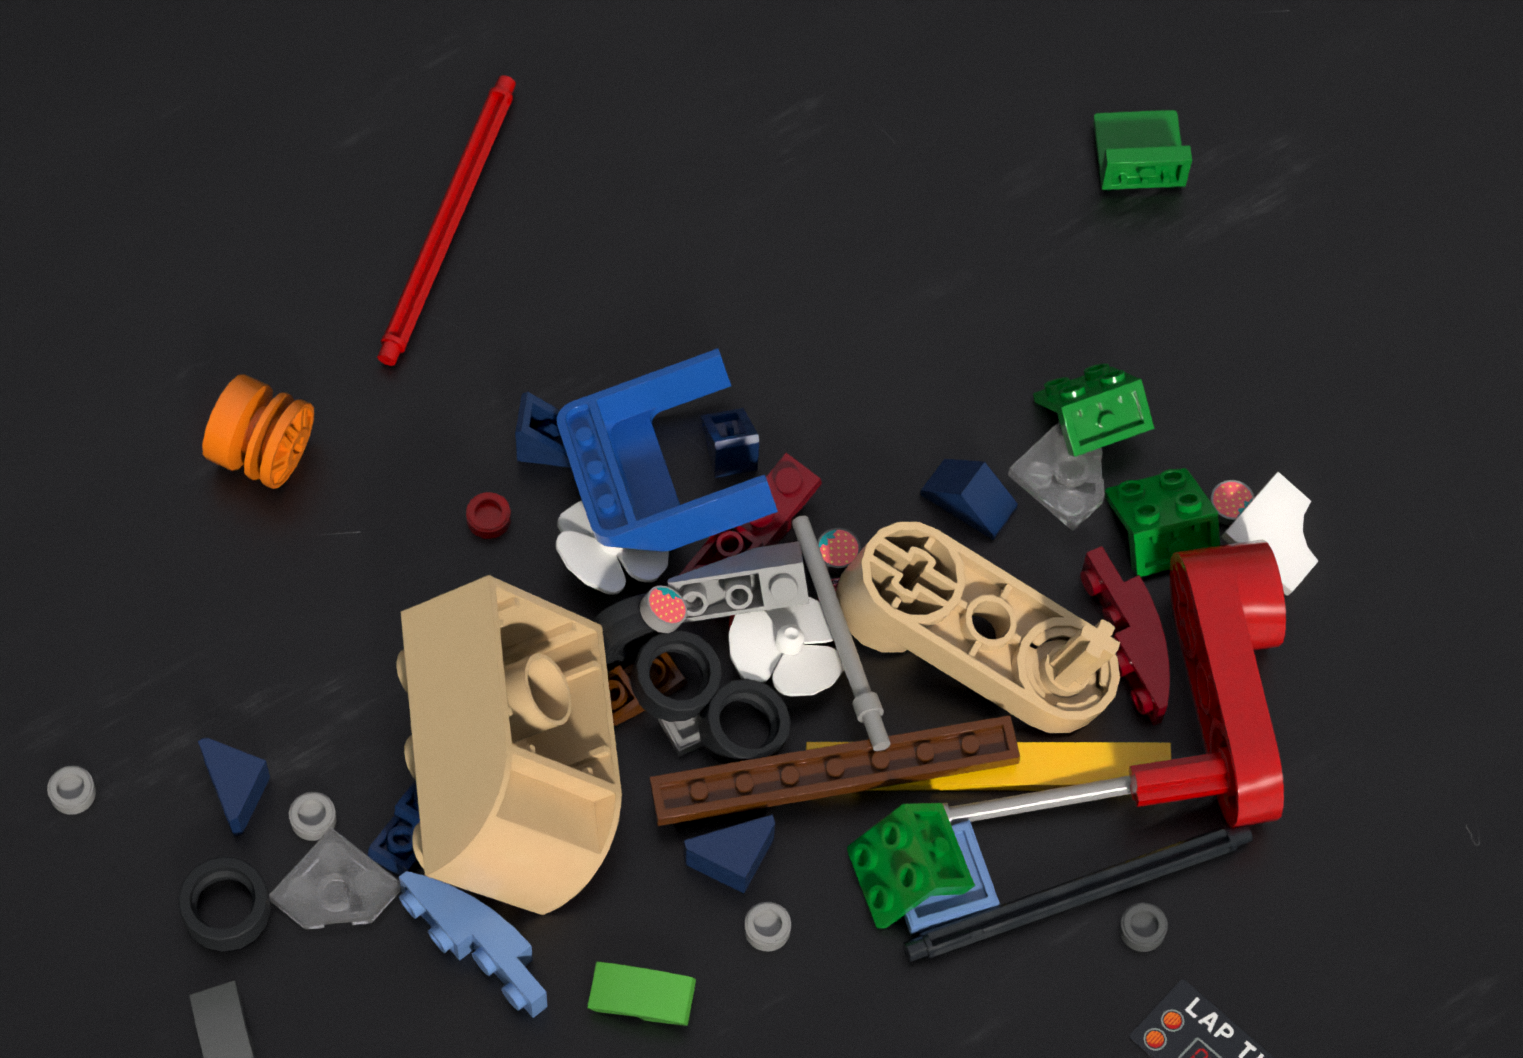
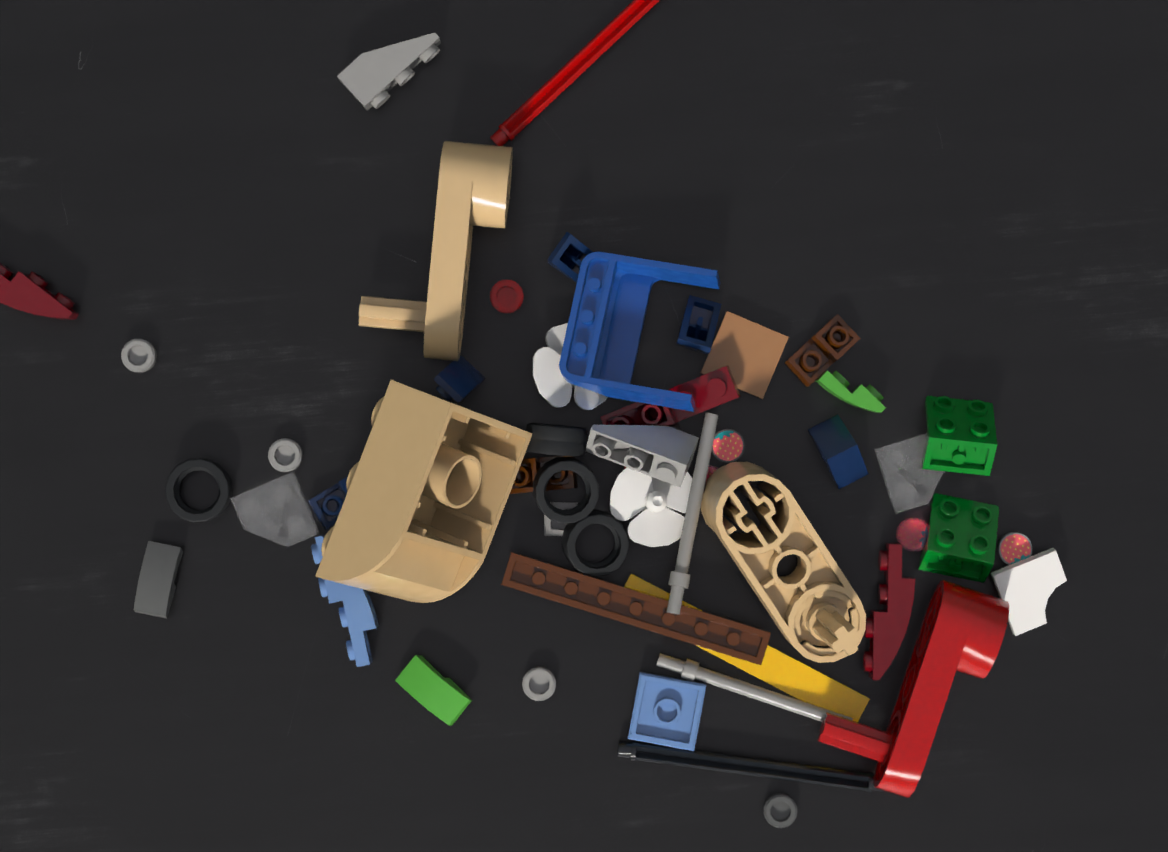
camera: 30 degrees right, 25 degrees up
dark blue slope [198,737,270,837] -> none
orange wheel [202,374,314,489] -> none
tile [640,585,687,633] -> none
dark blue slope [683,815,775,893] -> none
green bracket [847,803,975,928] -> none
green bracket [1093,110,1192,190] -> none
none -> light grey slope [337,32,441,111]
none -> tan beam [358,141,513,361]
none -> medium nougat tile [700,311,789,399]
none -> reddish brown slope [784,314,861,387]
none -> bright green slope [815,370,886,413]
none -> clear pink tile [896,517,929,551]

